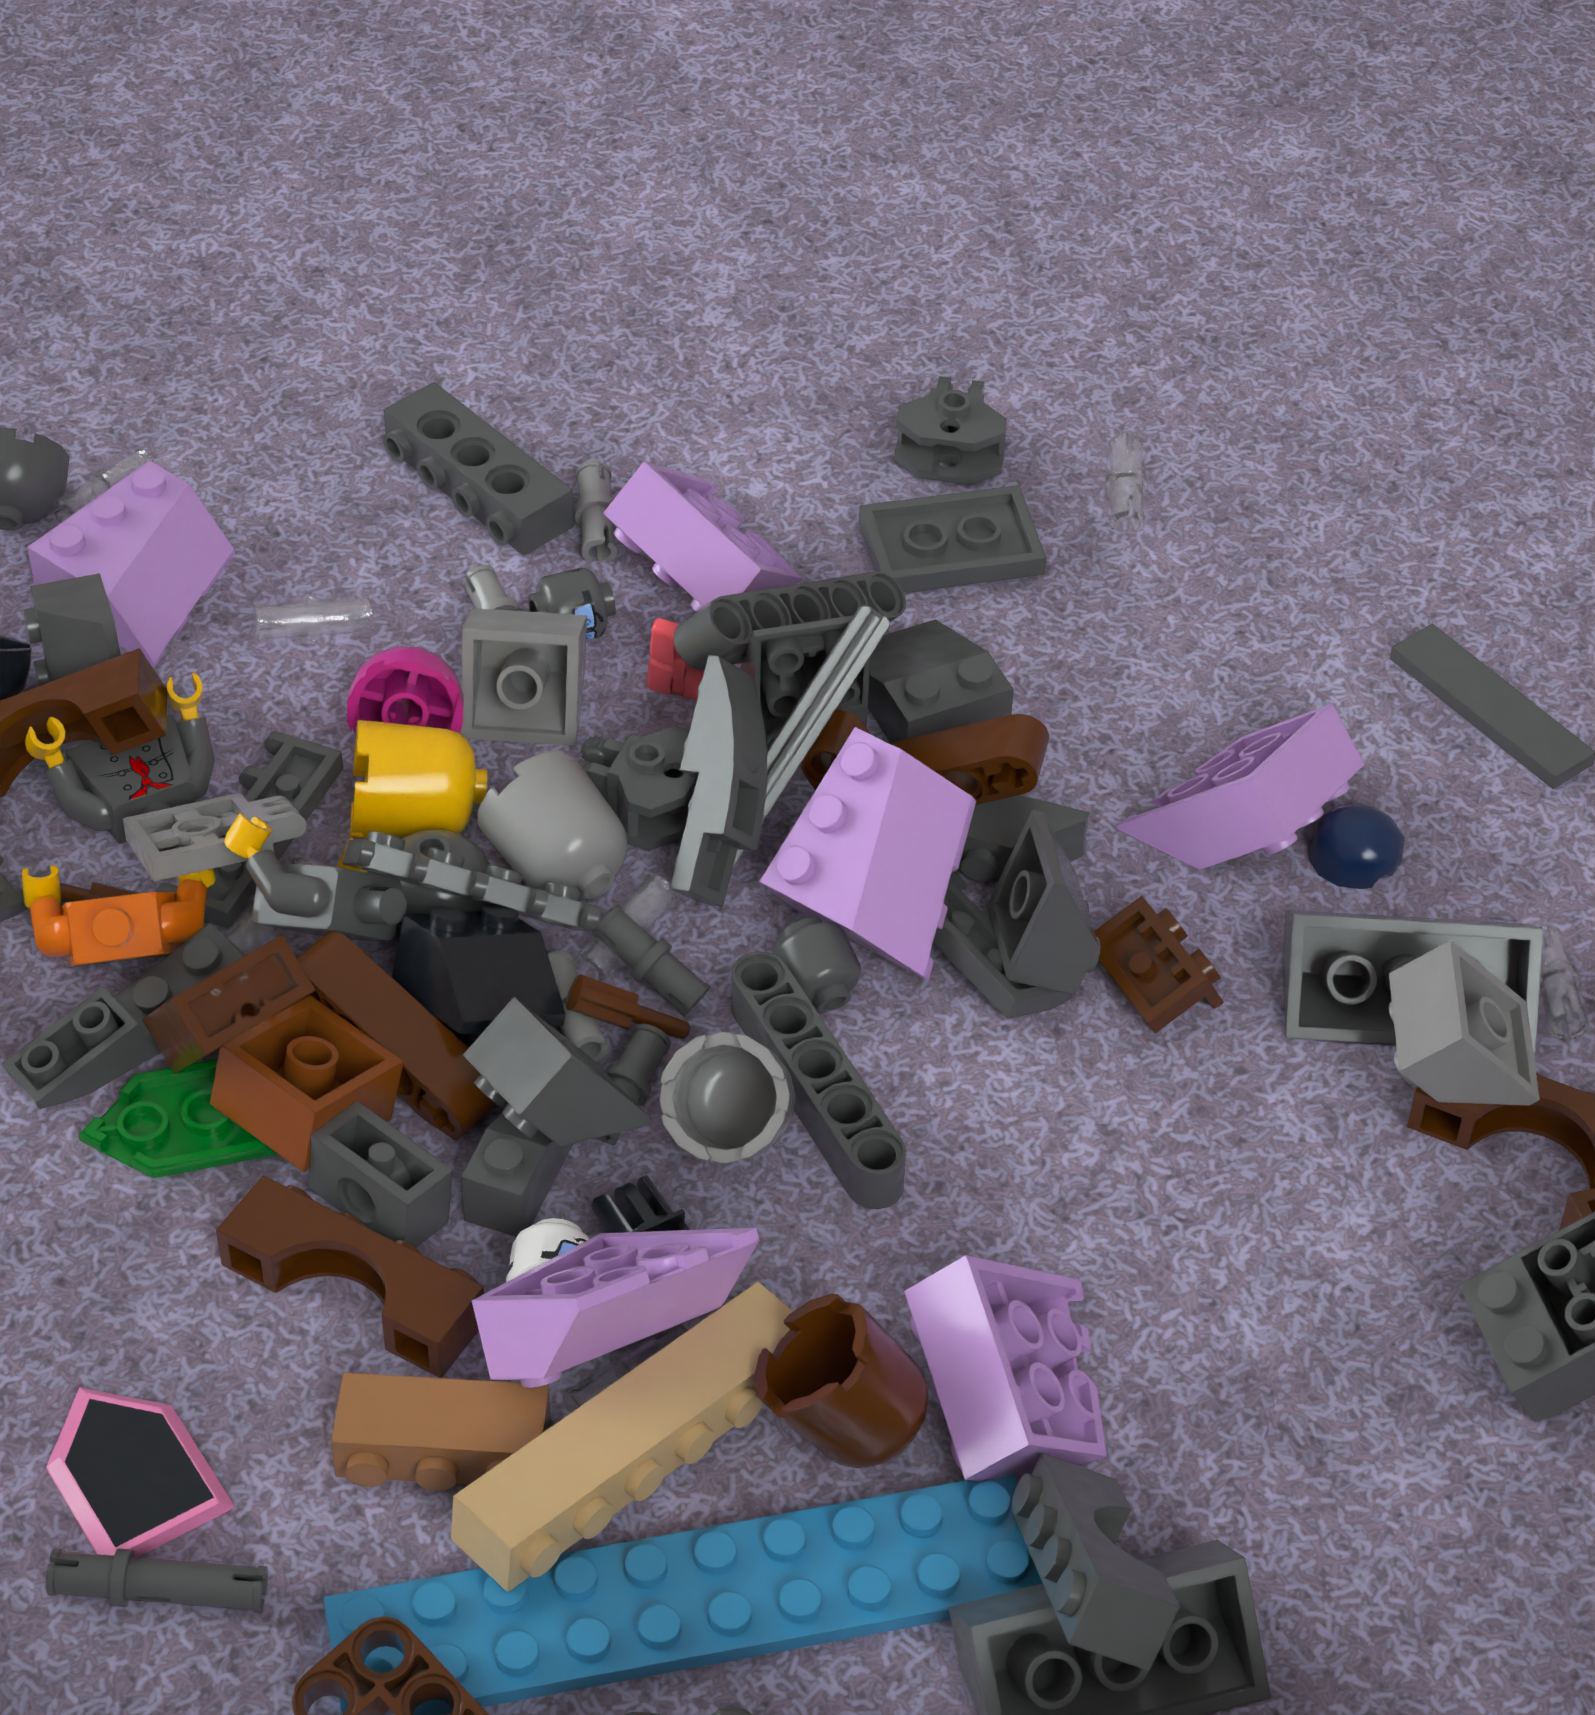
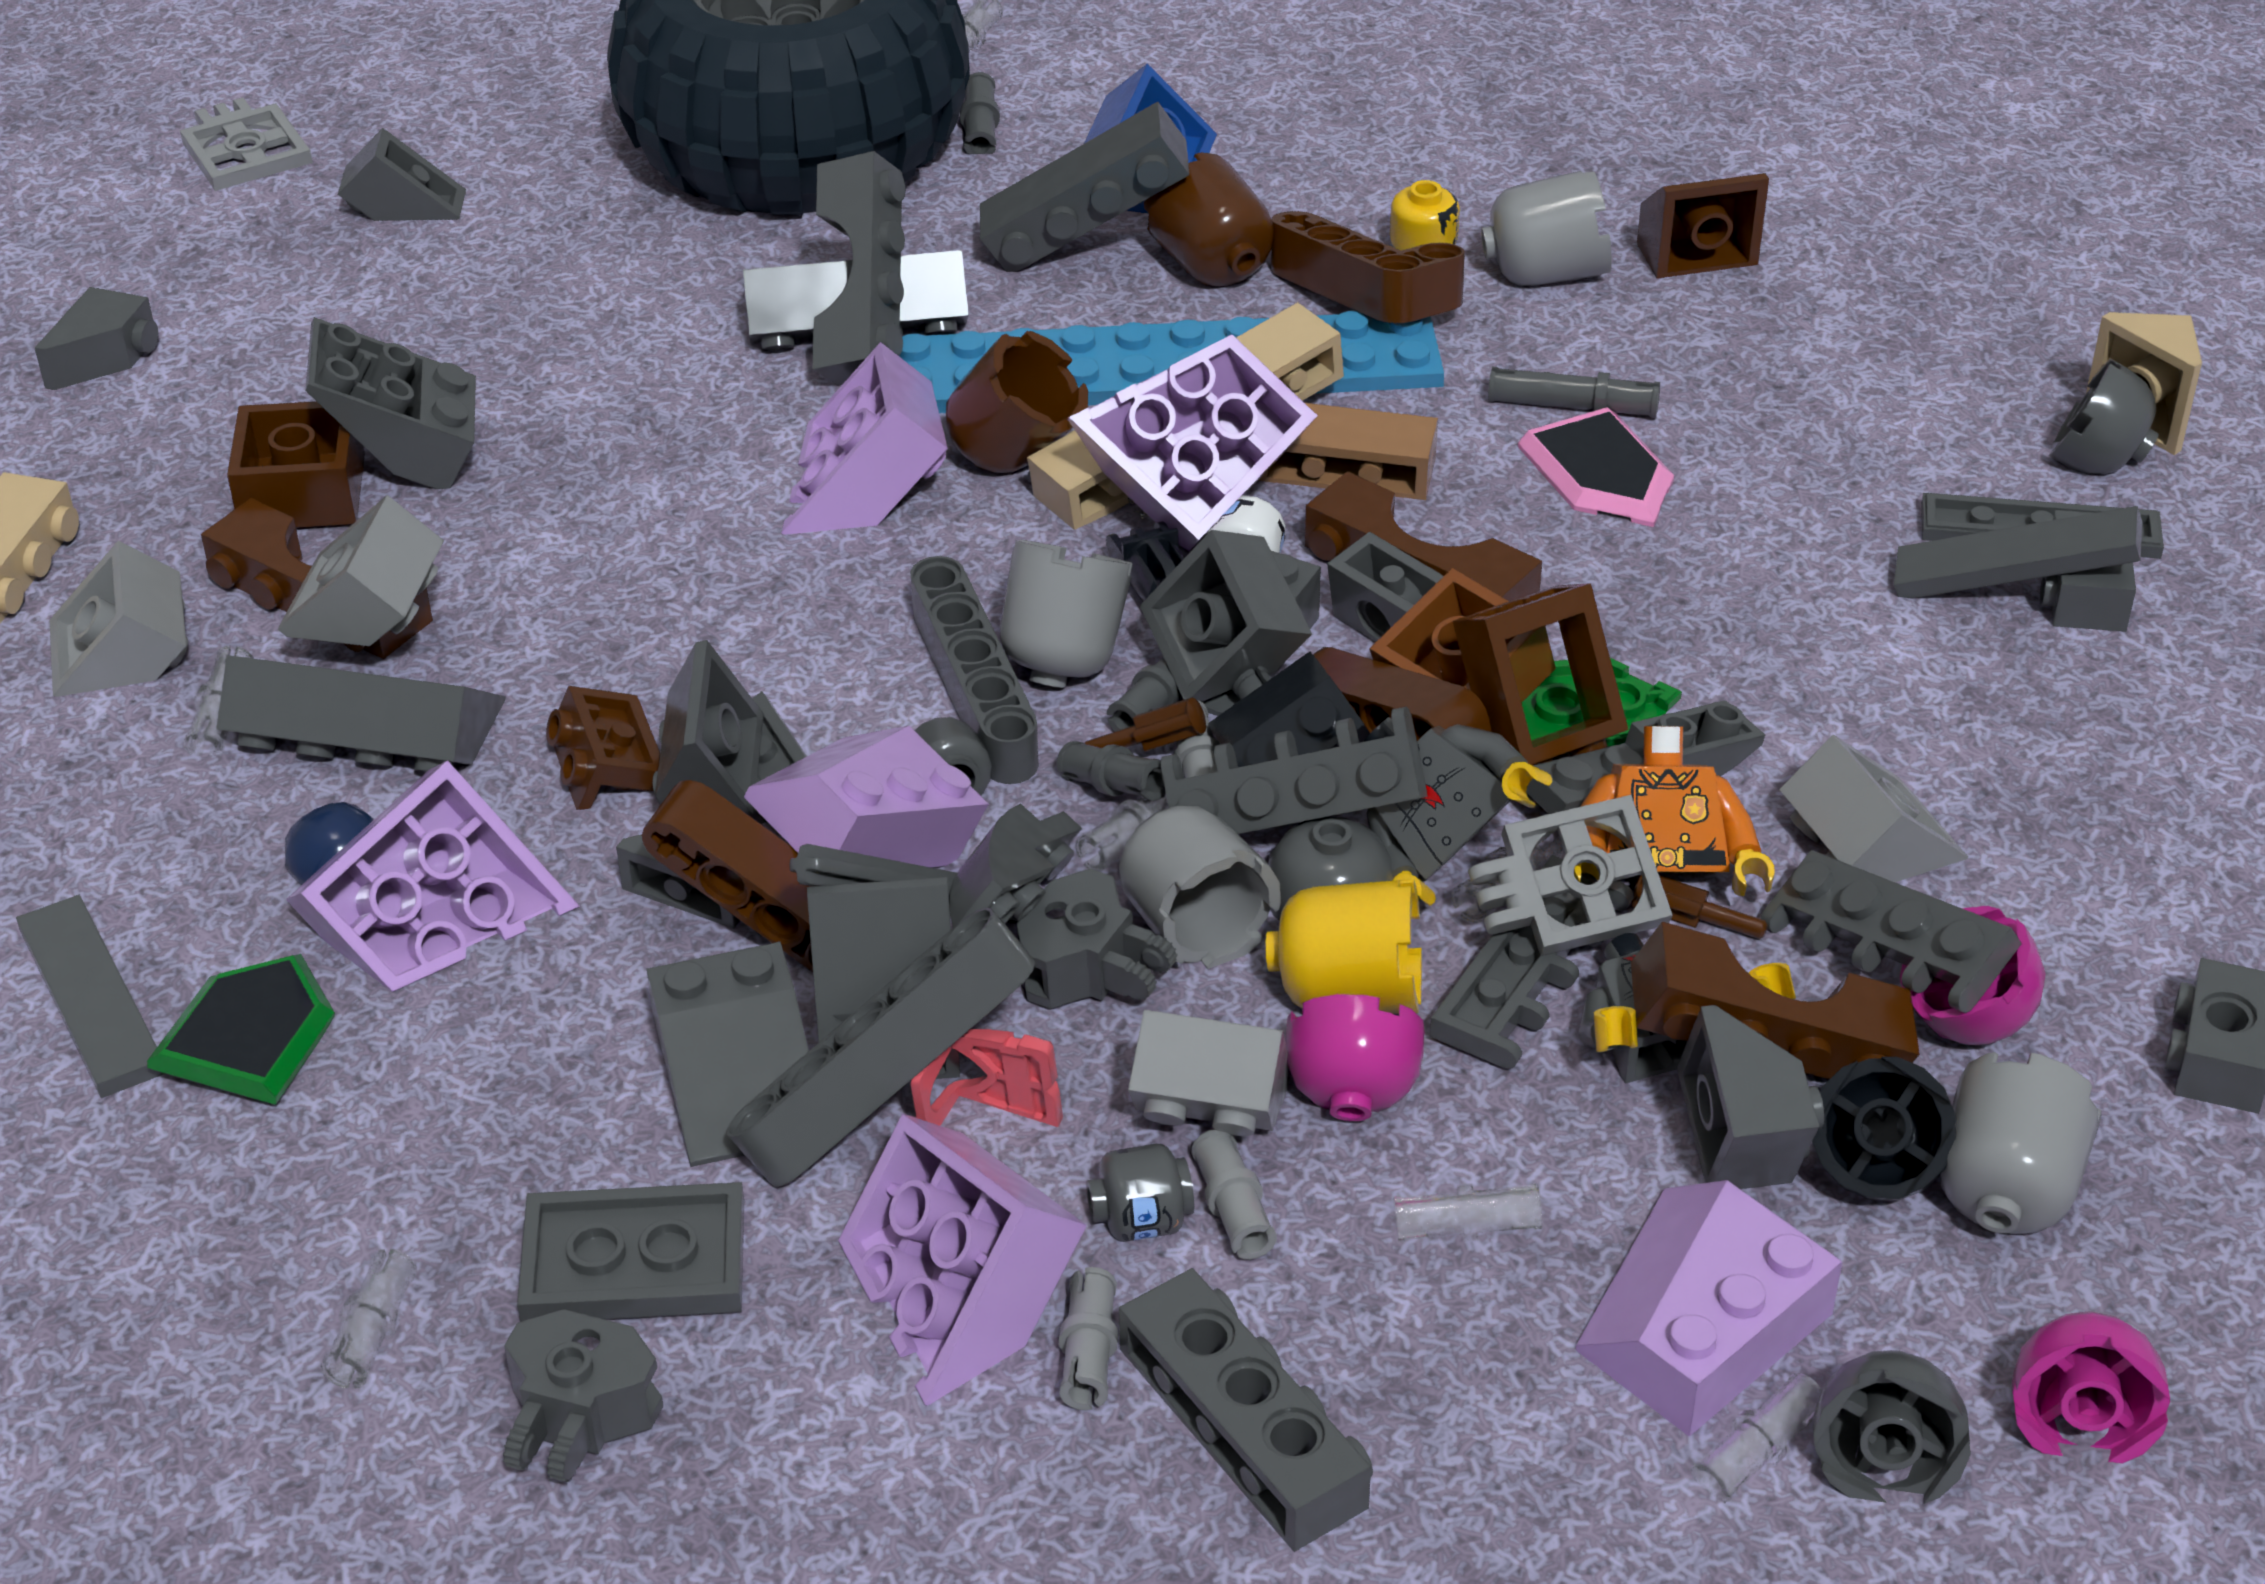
camera: 170 degrees left, 5 degrees down
none -> tile [147,954,335,1105]

